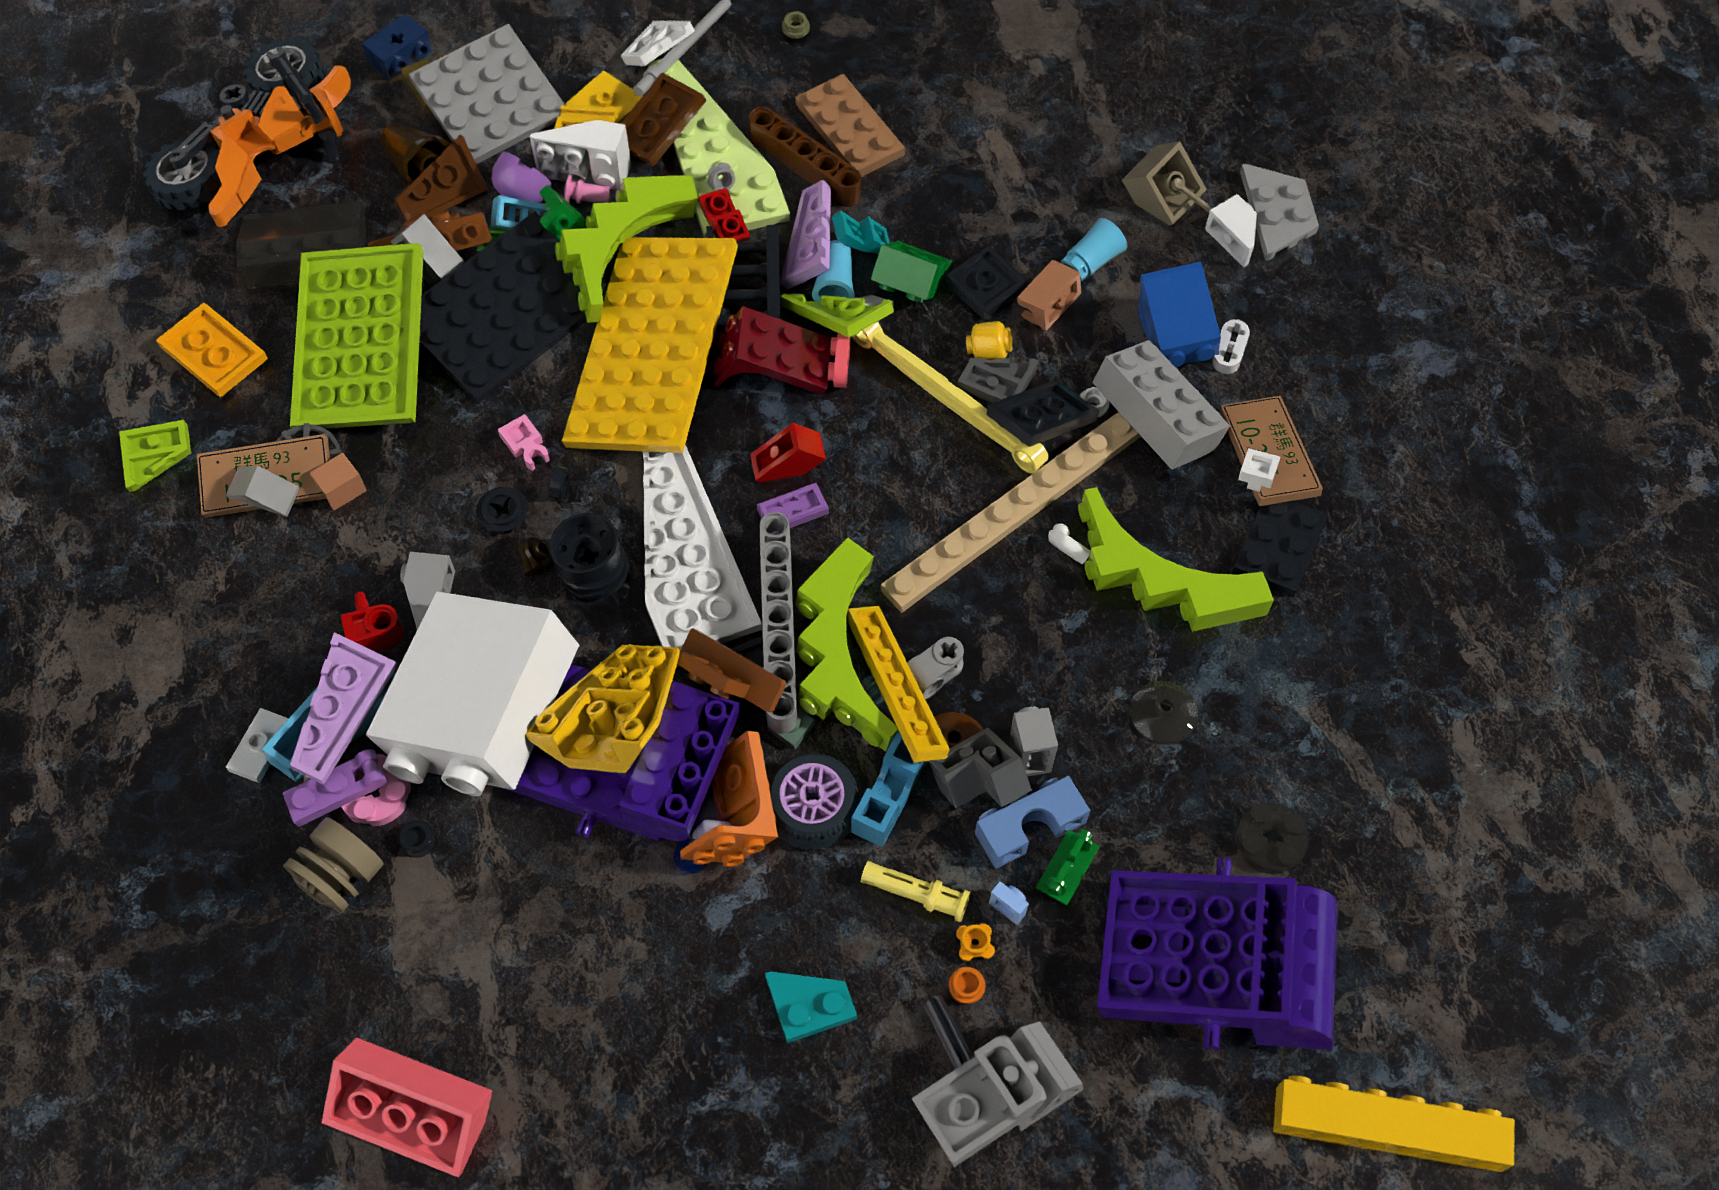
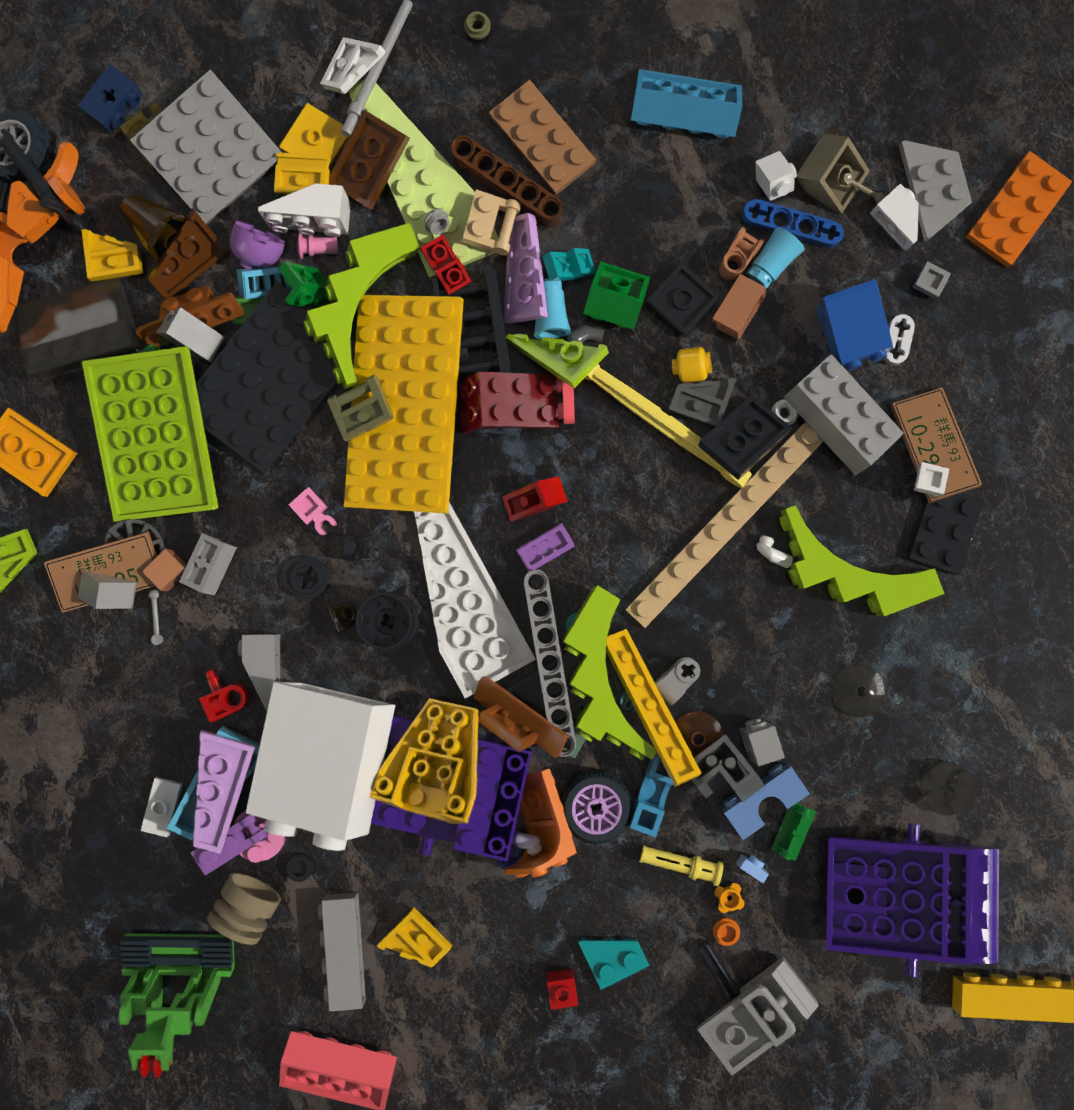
camera: 10 degrees left, 25 degrees up
none -> yellow wing [82,229,143,282]
none -> bright green container [119,934,235,1078]
none -> light grey hinge [148,589,163,645]
none -> light grey hinge [179,533,237,596]
none -> light grey brick [318,892,366,1012]
none -> olive plate [327,374,394,442]
none -> yellow wing [377,908,452,968]
none -> tan plate [461,190,521,255]
none -> red brick [547,968,578,1010]
none -> dark azure slope [631,69,742,138]
none -> nougat piece [719,227,764,281]
none -> blue beam [742,199,844,248]
none -> white brick [756,151,797,201]
none -> light grey plate [913,261,951,299]
none -> orange plate [965,151,1073,268]

